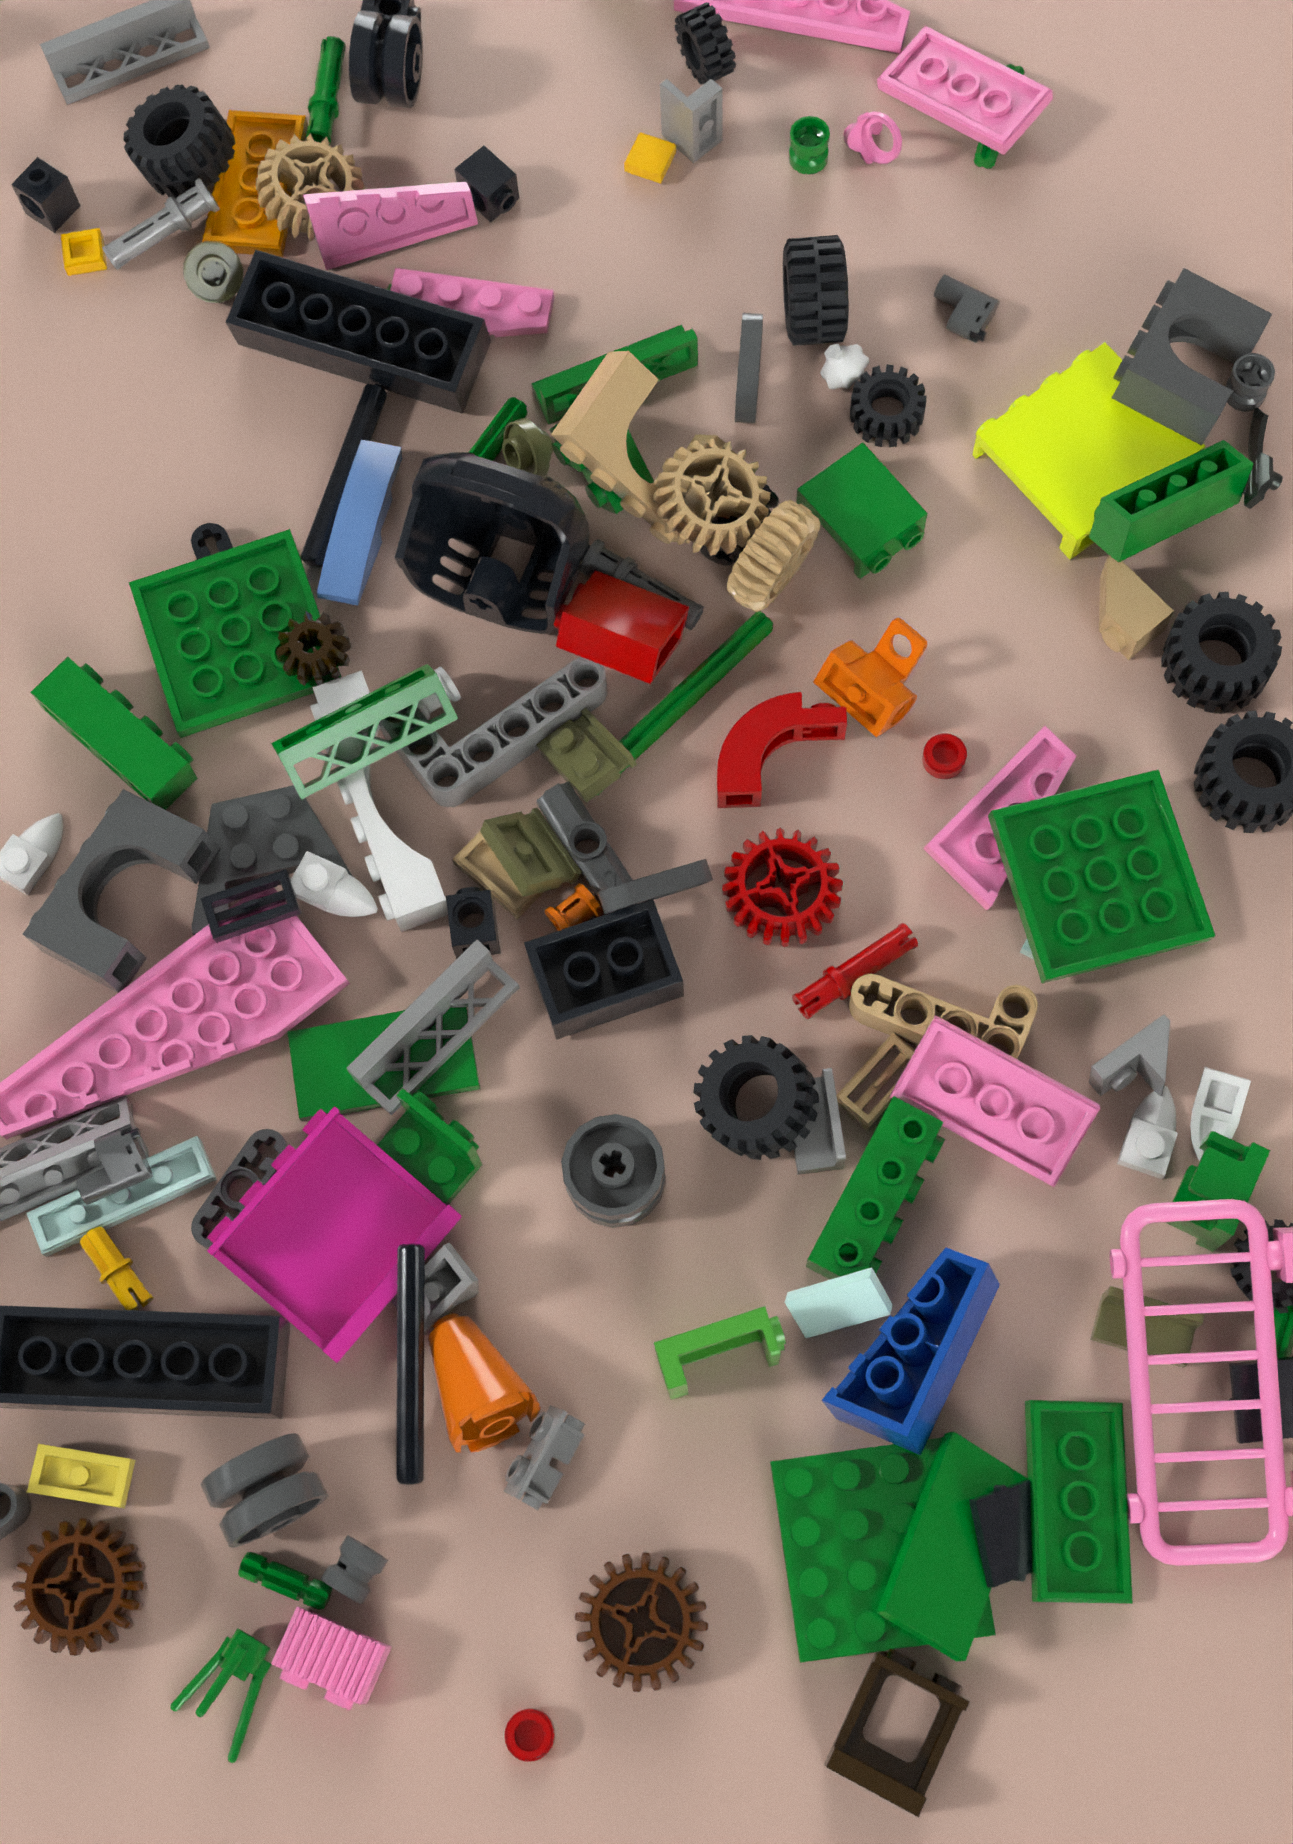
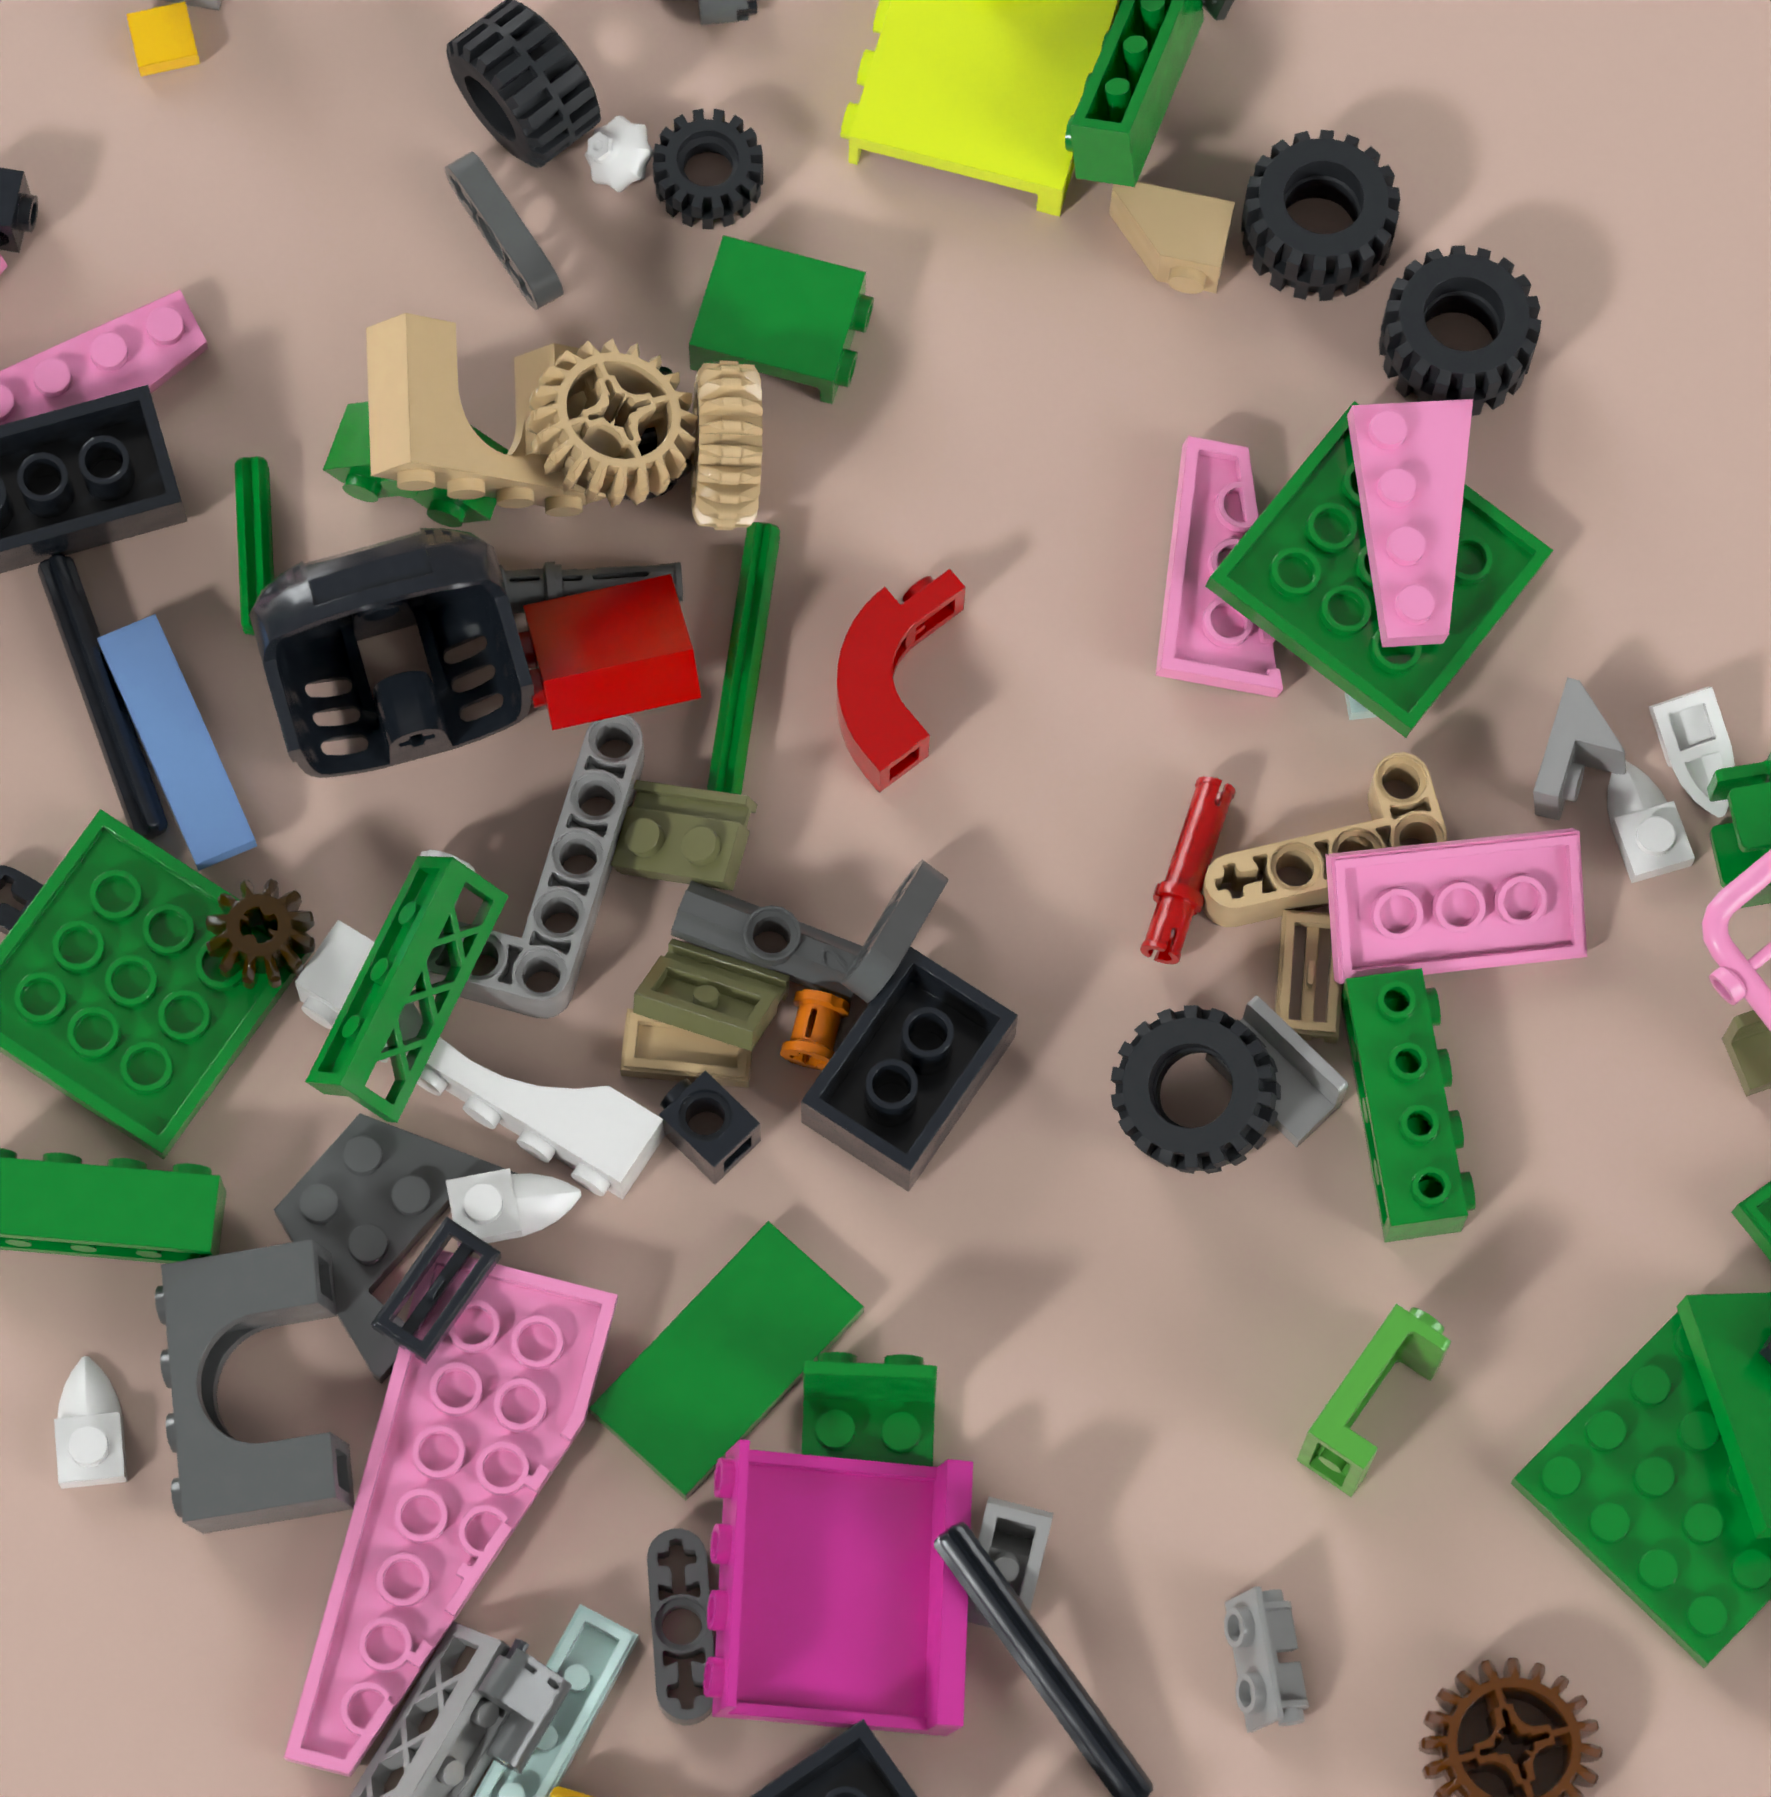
camera: 45 degrees left, 0 degrees up
light grey fence [346,940,520,1116] -> none
orange cone [428,1313,541,1453] -> none
olive plate [502,418,553,477] -> none
green fence [531,324,698,425] -> none
dark grey wheel [561,1114,666,1228] -> none
red gear [722,827,843,948] -> none
light aqua tile [785,1268,893,1338] -> none
orange piece [813,618,928,738] -> none
blue wedge [822,1247,1000,1455] -> none
red tile [922,733,967,779] -> none
none -> bright pink wing [1347,399,1473,647]

